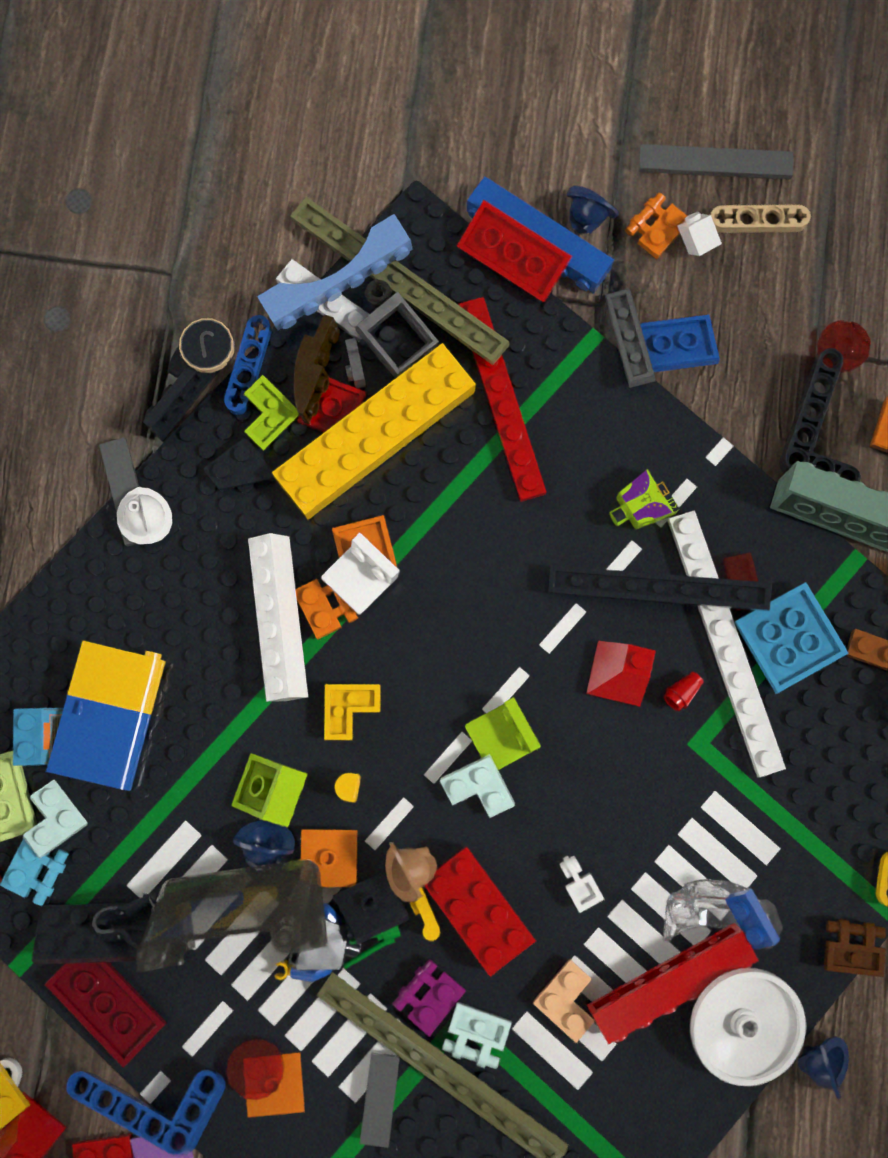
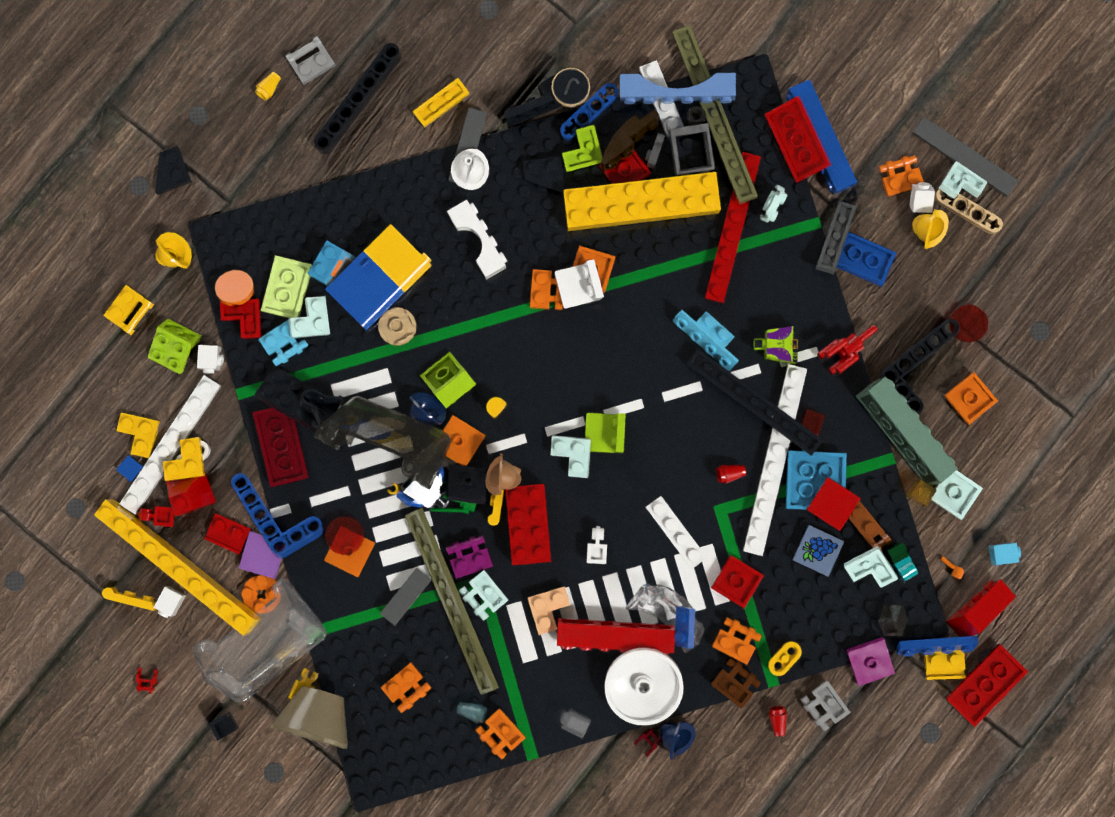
camera: 30 degrees right, 5 degrees up
white brick [248,533,308,701] -> none
yellow plate [324,684,381,740] -> none
dark blue helmet [566,186,619,234] -> none
red slope [586,641,656,707] -> none
none -> tan tile [378,307,417,346]
none -> yellow plate [413,78,470,128]
none -> white arch [447,200,507,280]
none -> clear brick [560,708,591,739]
none -> dark red piece [633,727,662,757]
none -> white plate [646,496,707,569]
none -> medium azure bracket [672,310,739,371]
none -> red tile [711,555,764,608]
none -> orange plate [712,617,762,665]
none -> light aqua plate [760,185,787,223]
none -> sand blue tile [792,525,844,577]
none -> red tile [806,477,861,531]
none -> red plant [817,325,878,375]
none -> yellow helmet [912,209,949,249]
none -> light aqua plate [939,161,987,199]

